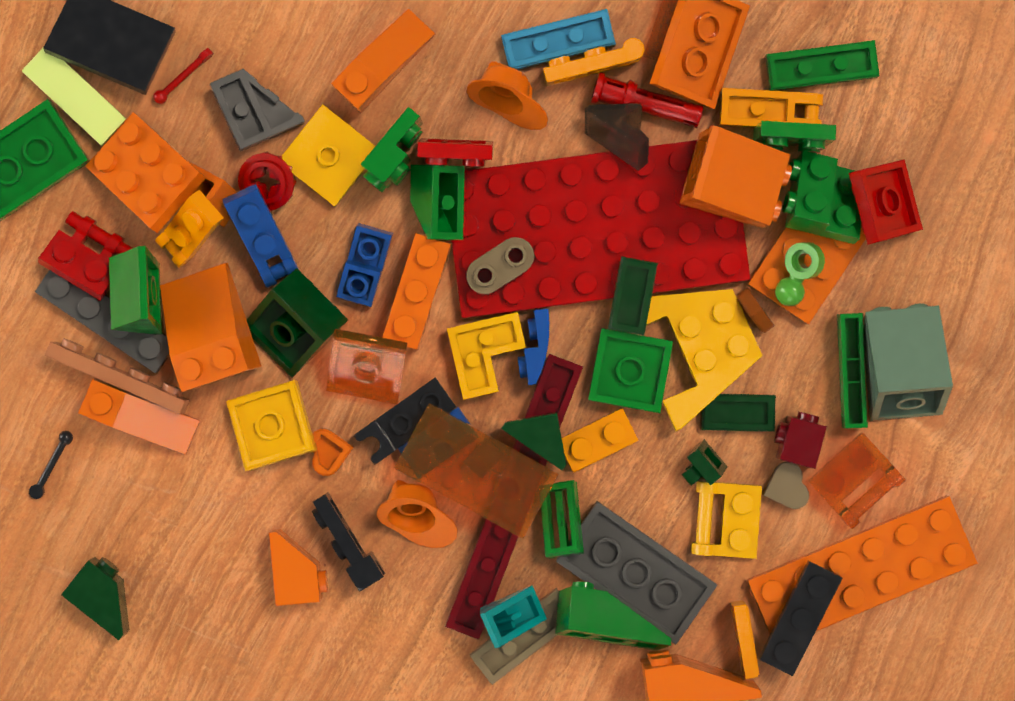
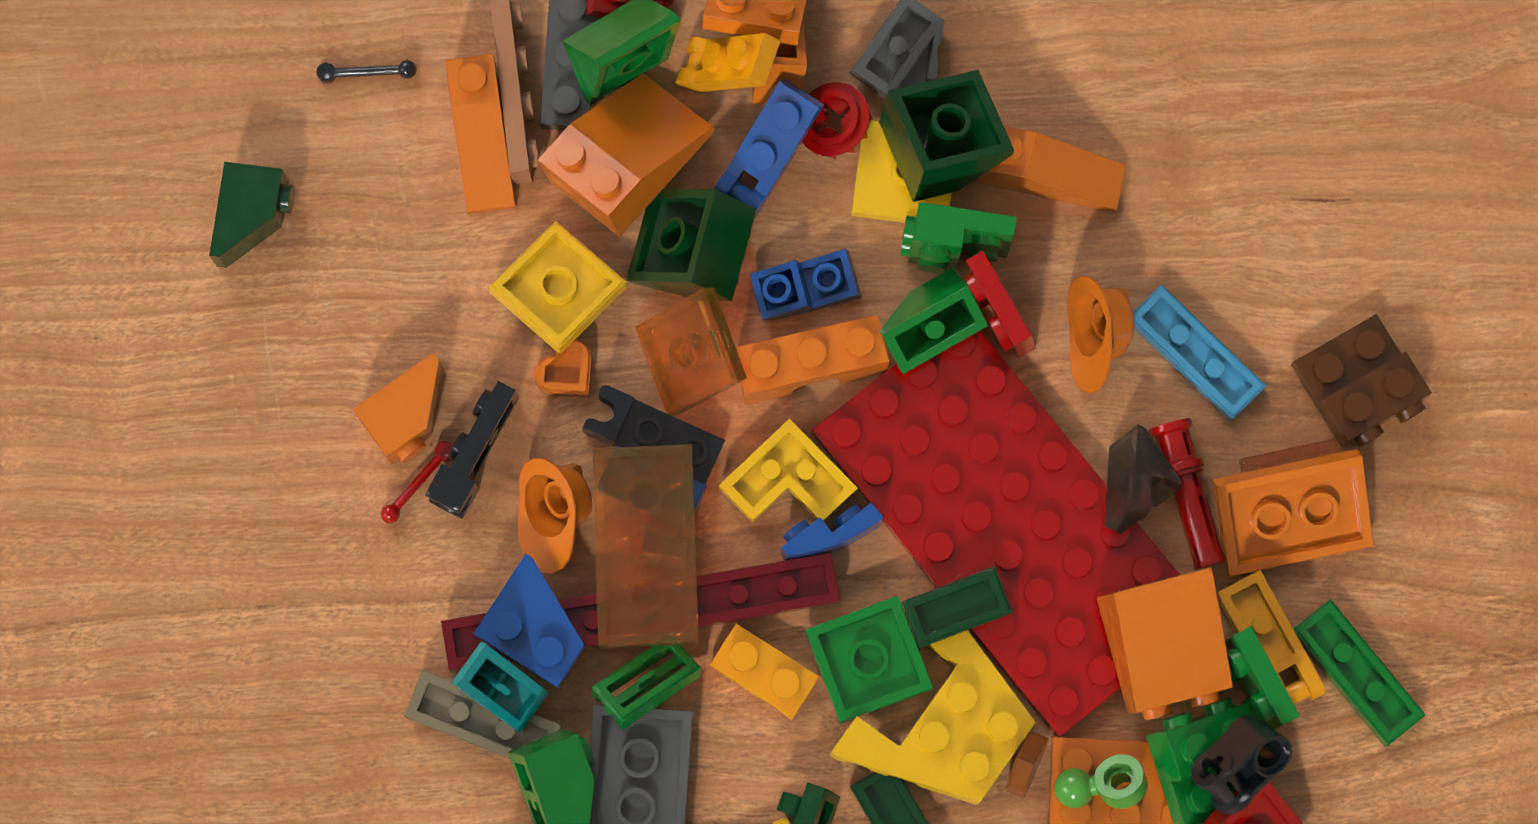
camera: 55 degrees right, 10 degrees down
dark tan plate [467,237,534,294] -> none
dark green slope [501,412,567,471] -> none
light orange plate [543,38,644,87] -> none
none -> red hinge [380,441,453,523]
none -> blue wing [474,553,585,689]
none -> dark green slope [879,70,1014,202]
none -> black piece [1191,714,1292,815]

